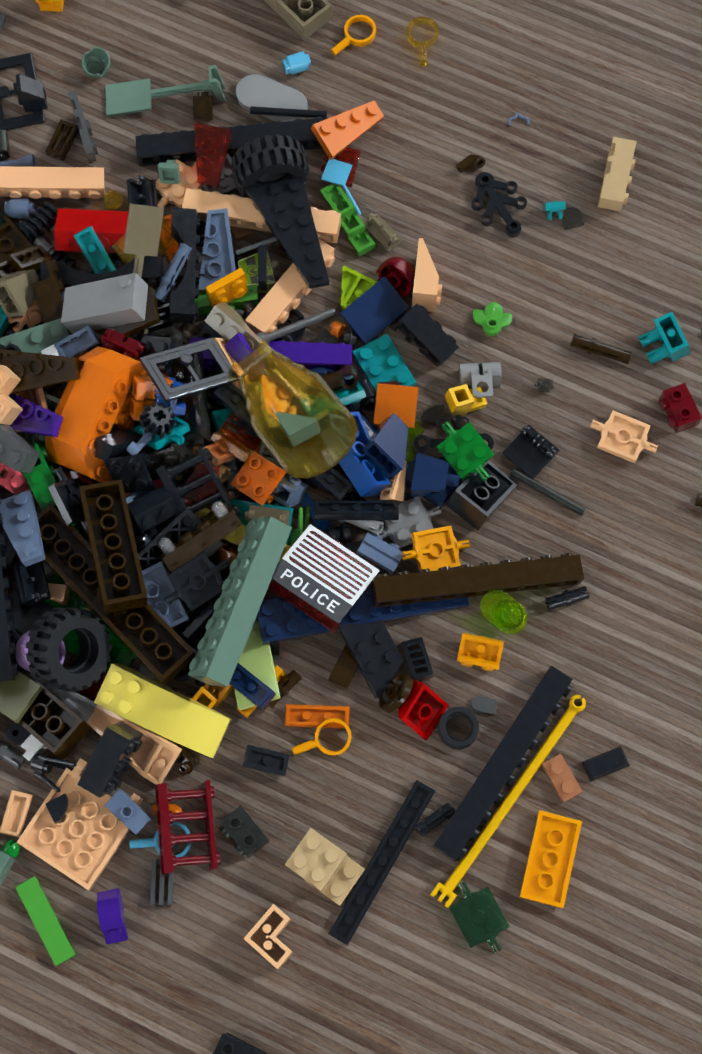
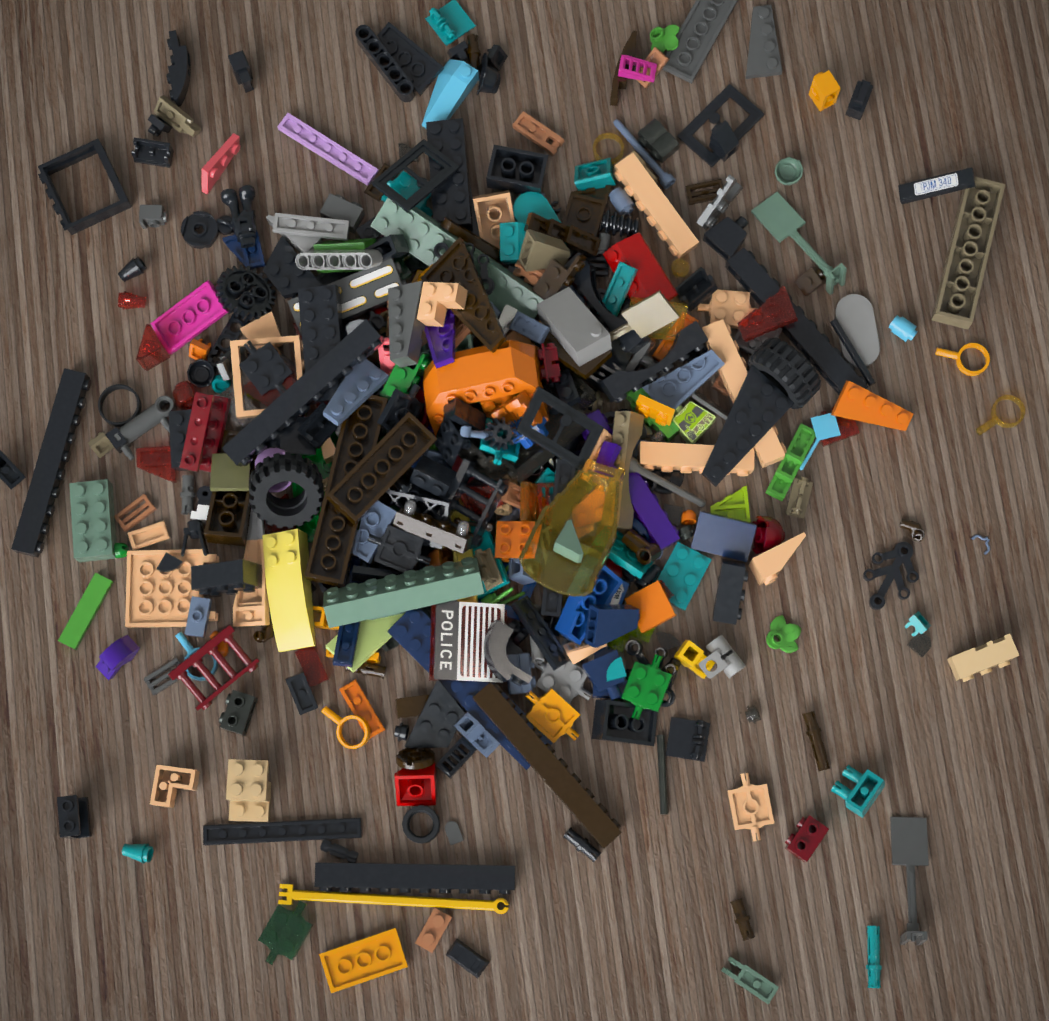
camera: 60 degrees right, 5 degrees up
sand blue pin [155,243,192,302] -> none
sand green tile [158,160,181,184] -> none
black tile [258,245,267,290] -> none
light orange bracket [457,632,504,672] -> none
clear neon green piece [480,590,527,634] -> none
none -> teal cone [122,844,154,864]
none -> clear red tile [295,646,329,688]
none -> black plate [394,722,409,742]
none -> sand blue brick [454,712,500,758]
none -> arch [484,620,532,686]
none -> teal tile [606,657,626,682]
none -> black torso [703,216,748,261]

